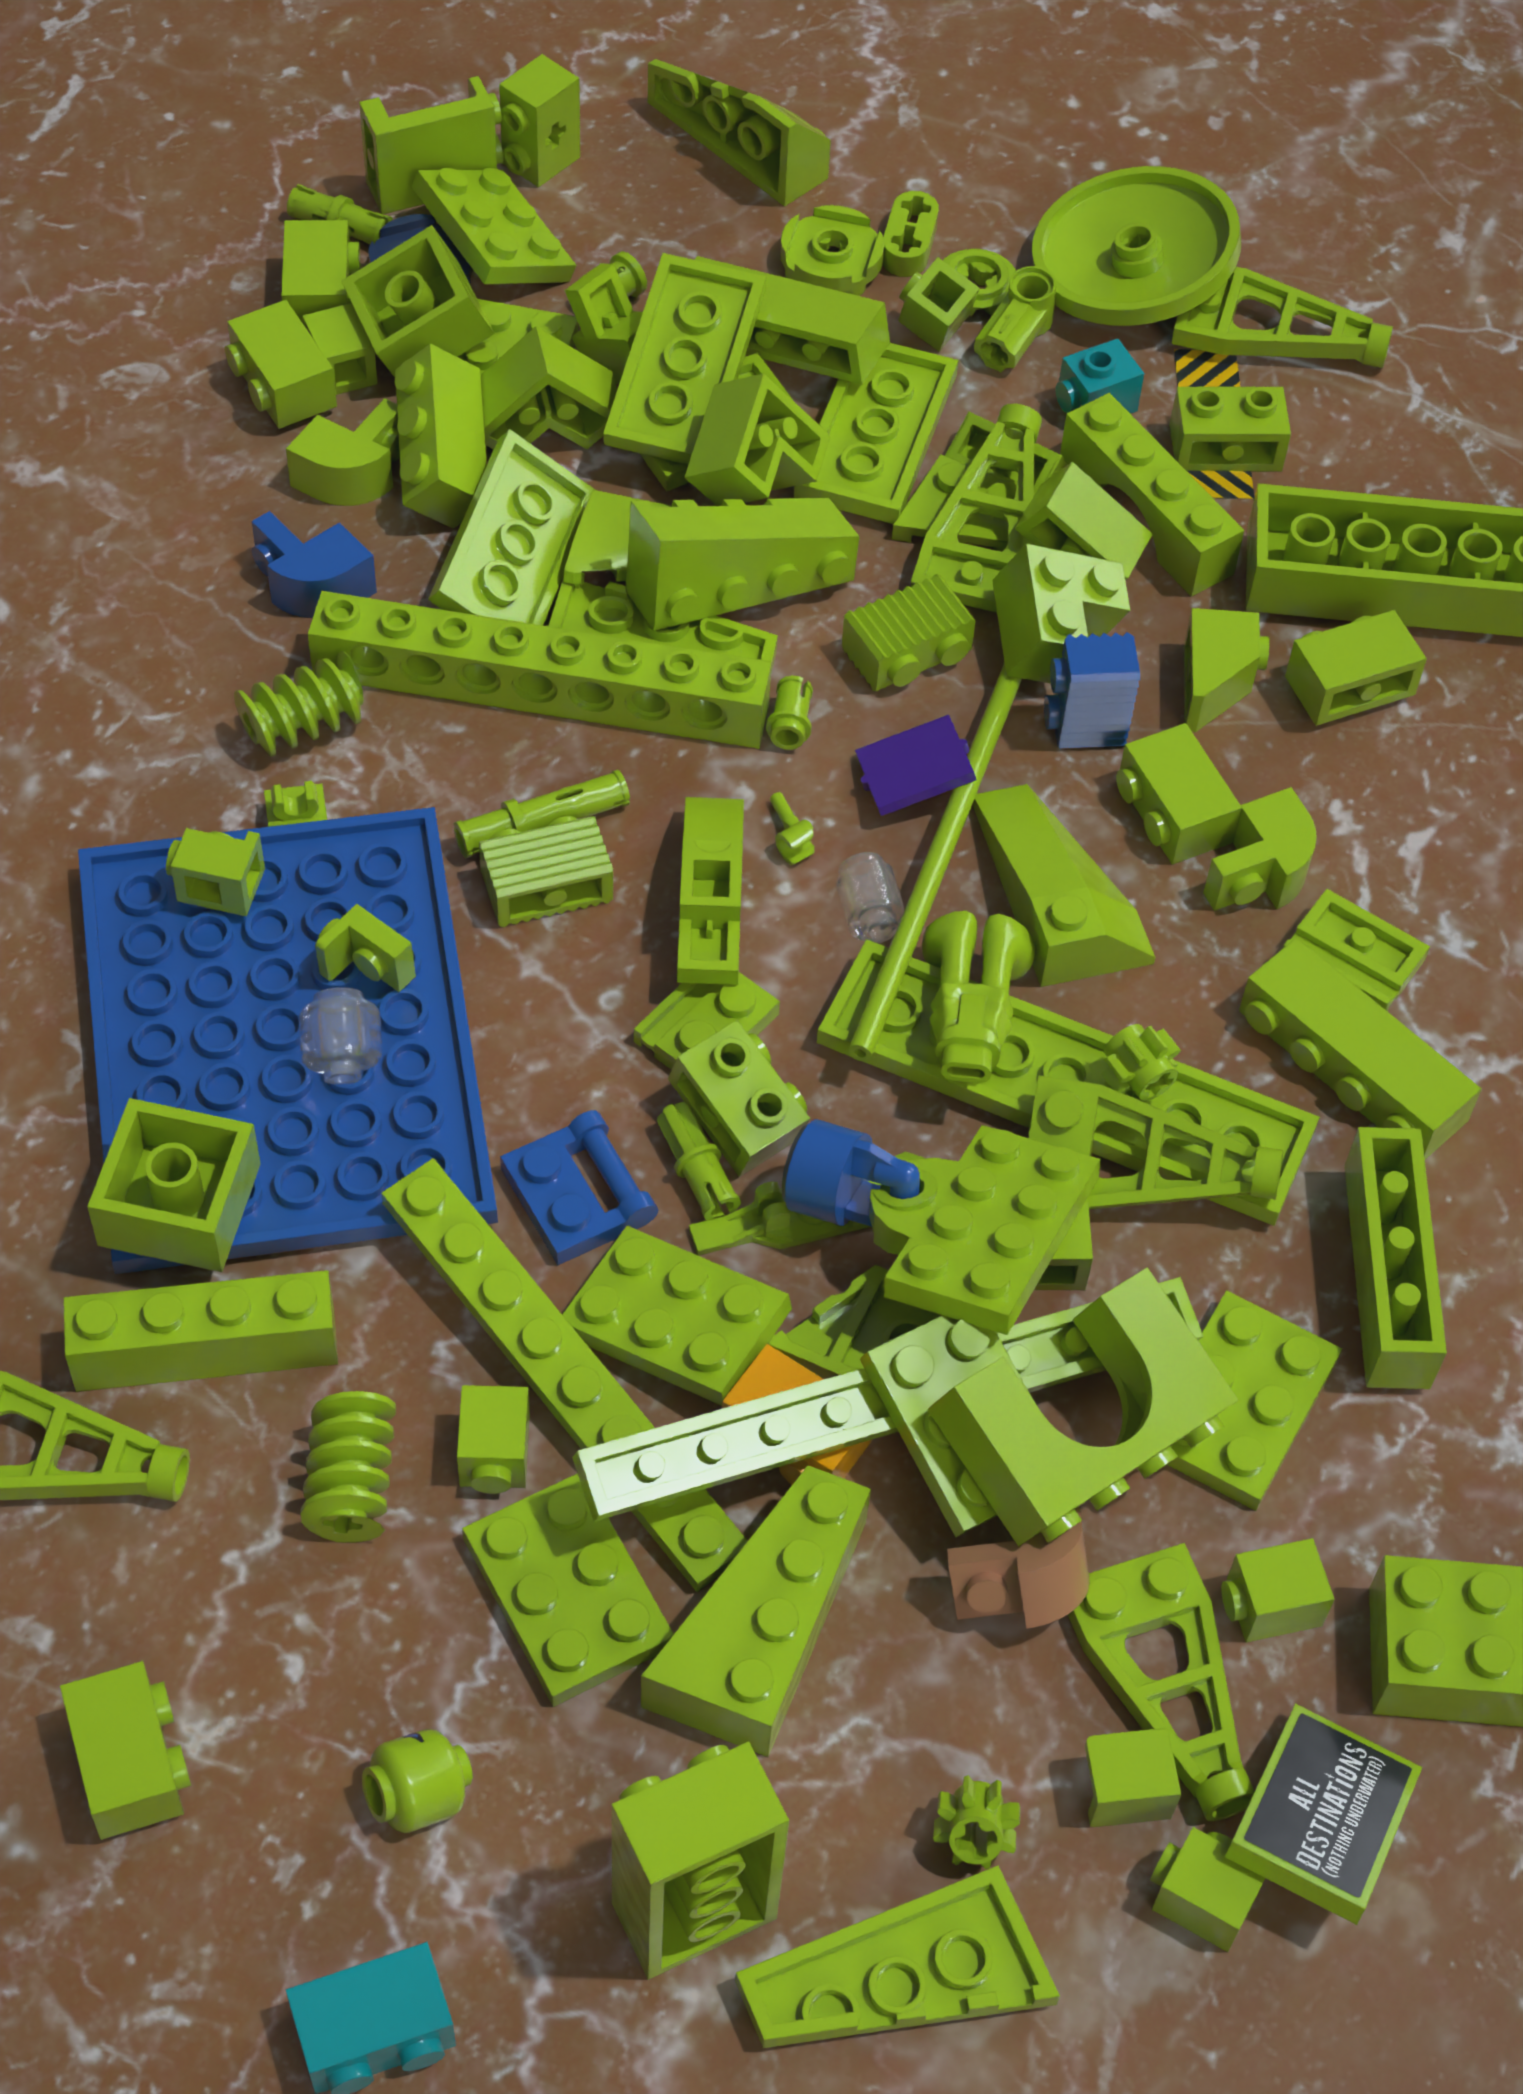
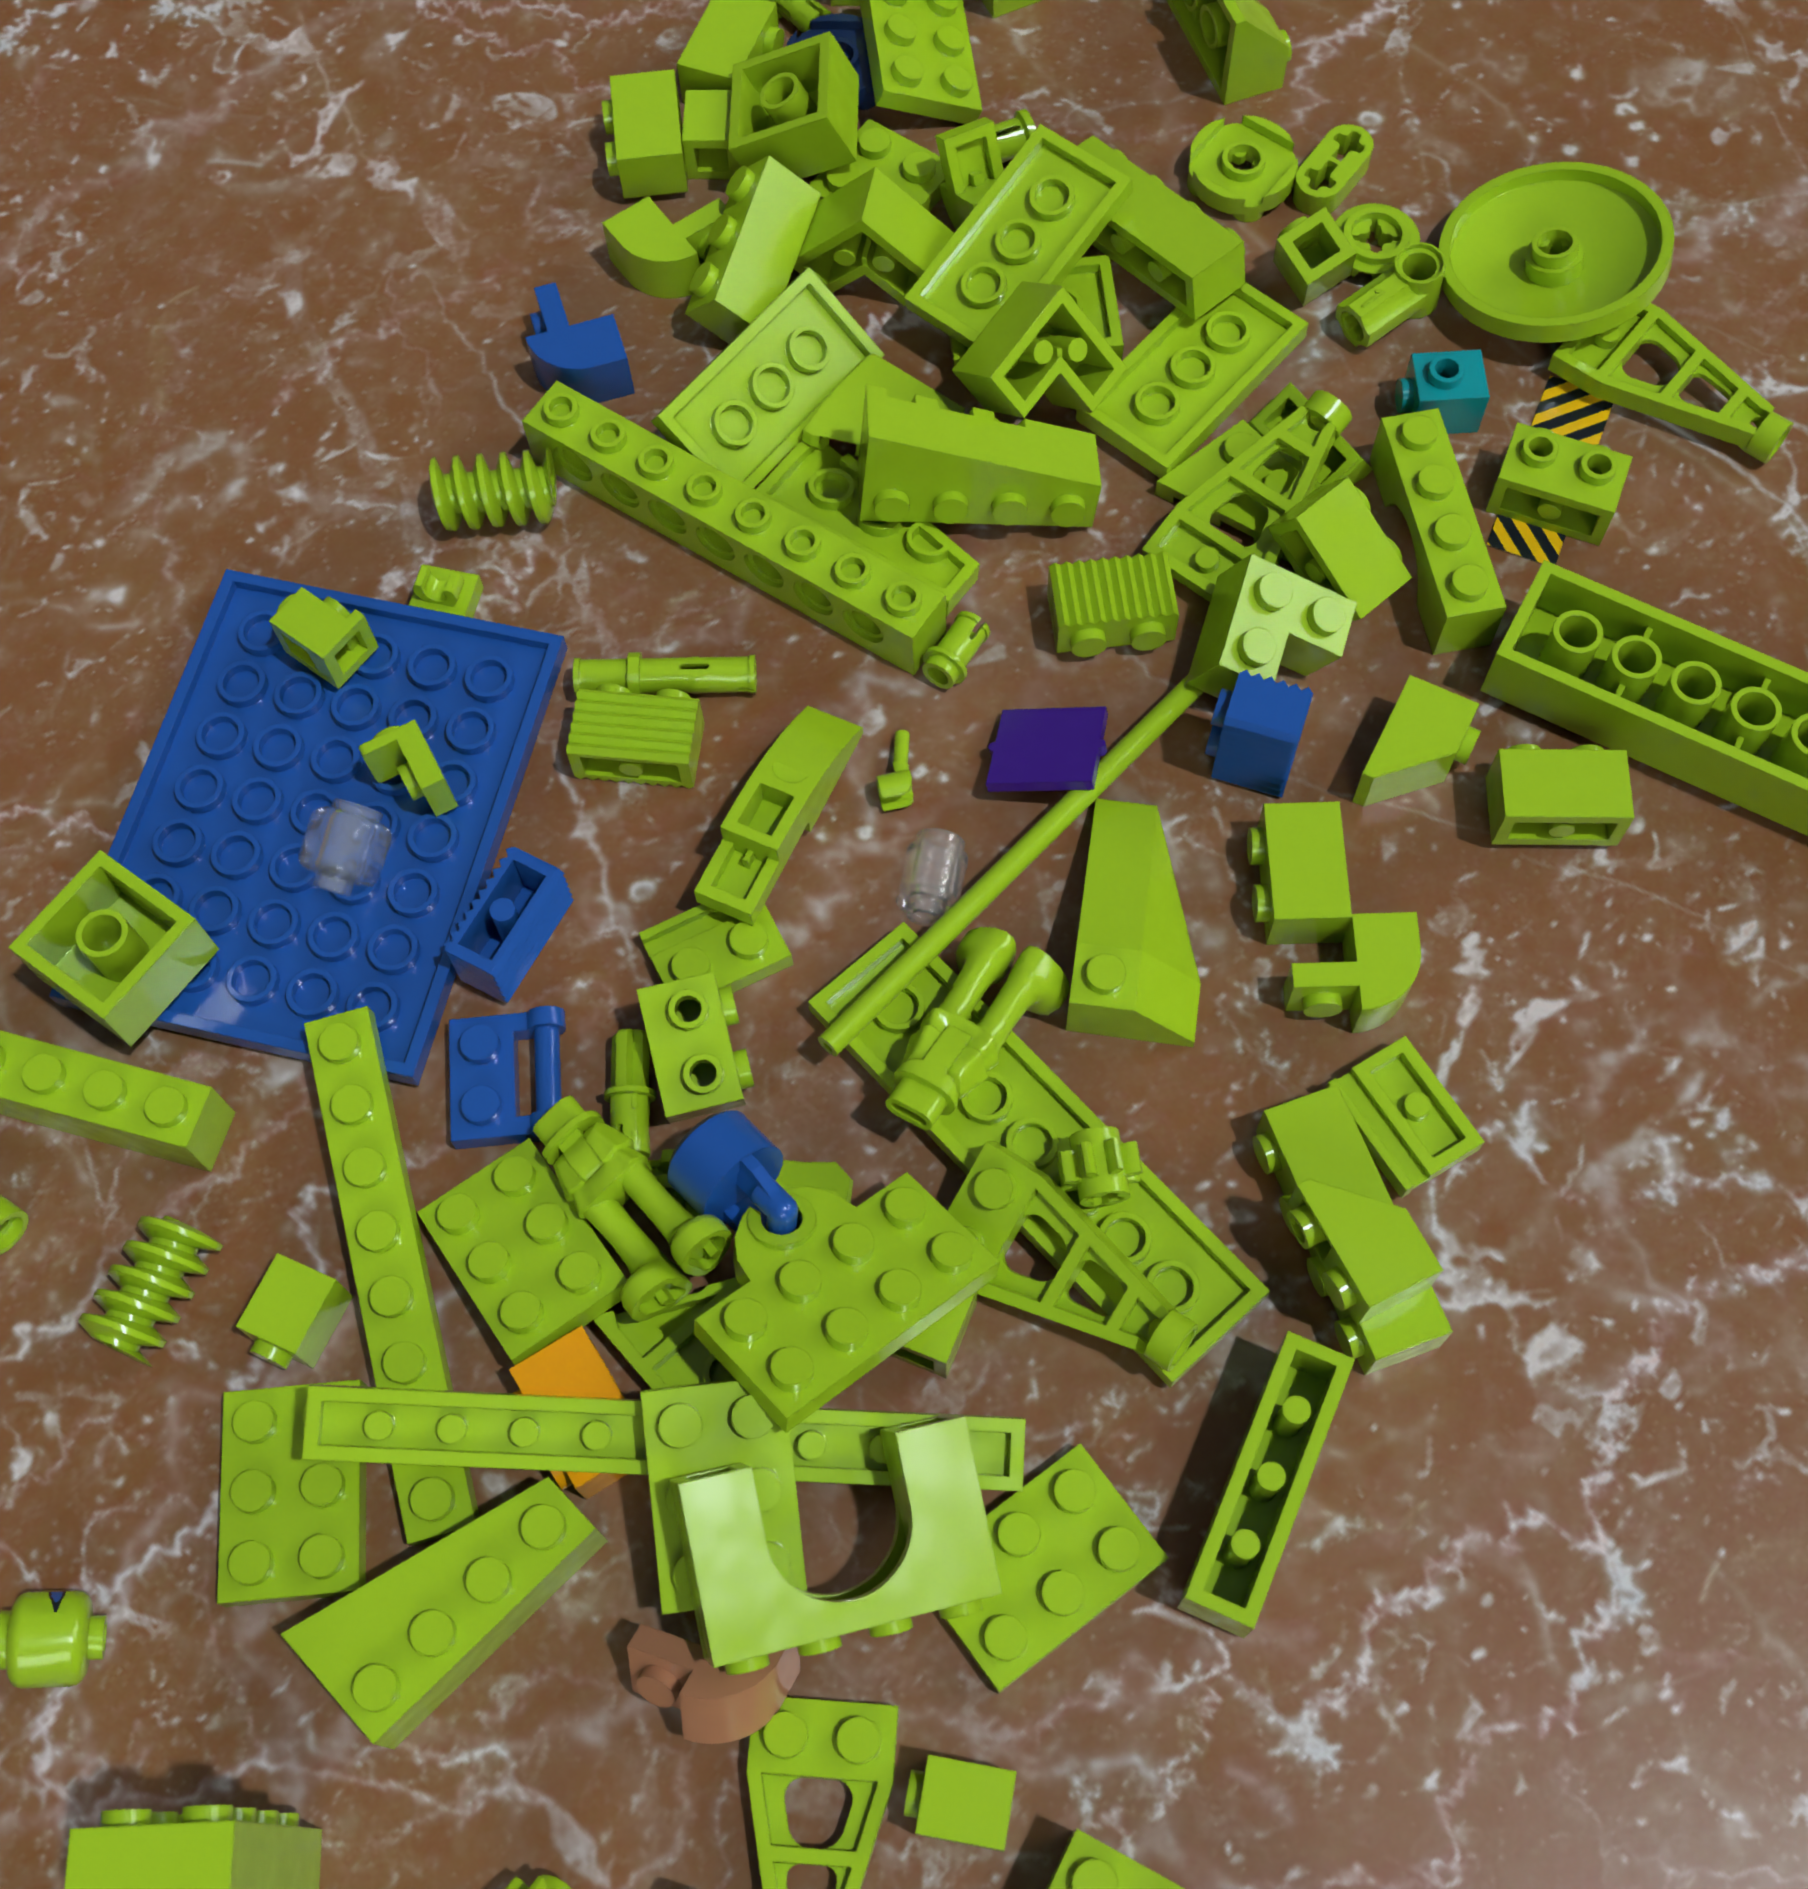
camera: 30 degrees right, 10 degrees up
none -> blue brick [444,846,574,1003]
none -> lime piece [533,1095,733,1321]
none -> lime slope [1286,1178,1443,1324]

